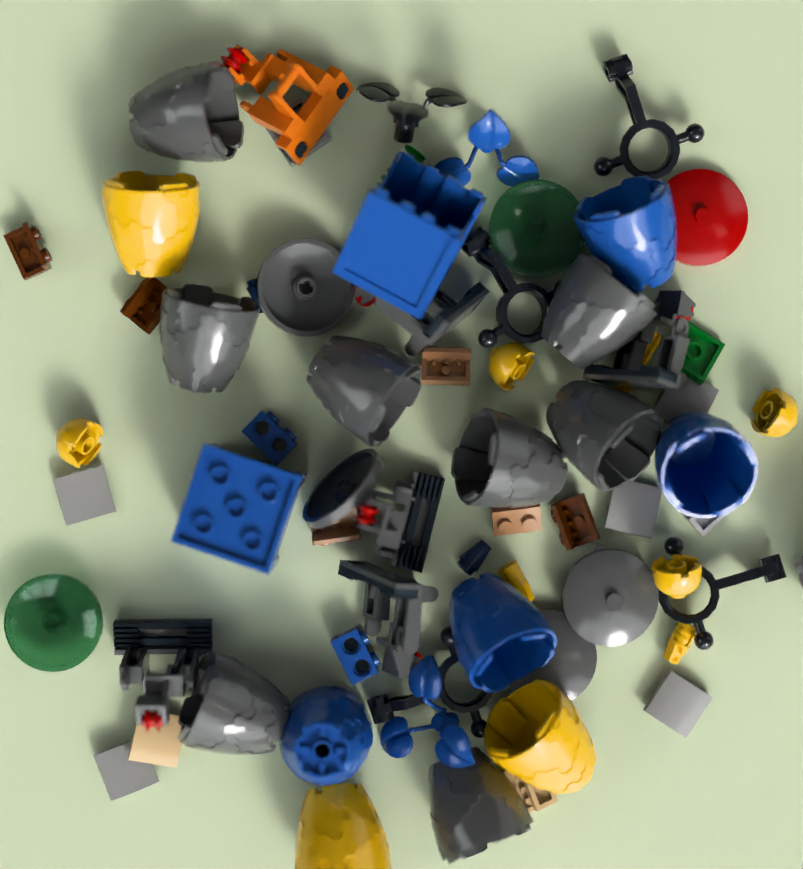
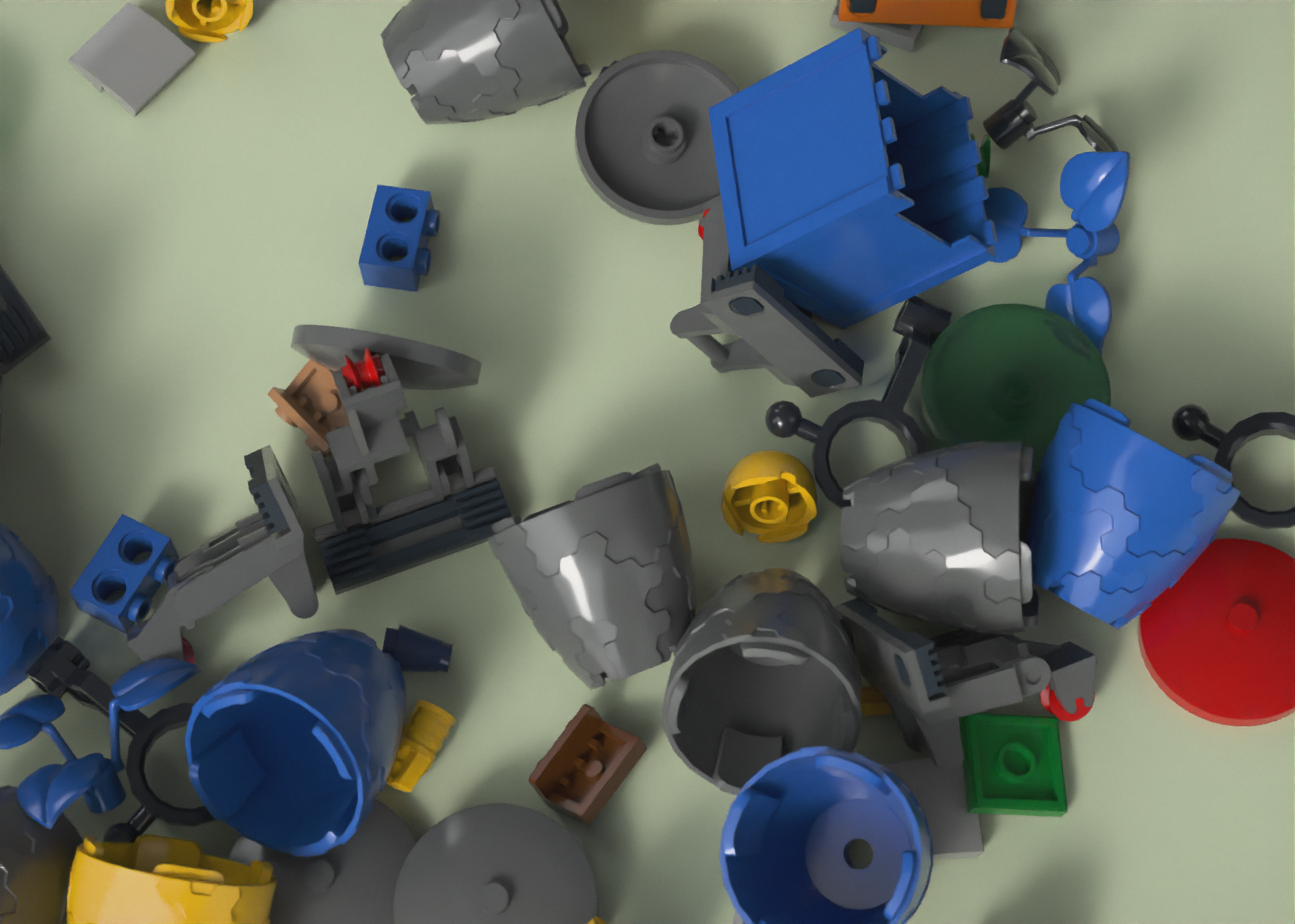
camera: 55 degrees right, 25 degrees down
blue container [171,443,307,574] -> none
dark grey piece [307,335,422,447] -> none
medium nougat bracket [421,346,471,386] -> none
medium nougat bracket [490,504,542,536] -> none
light grey slope [604,481,662,539] -> none

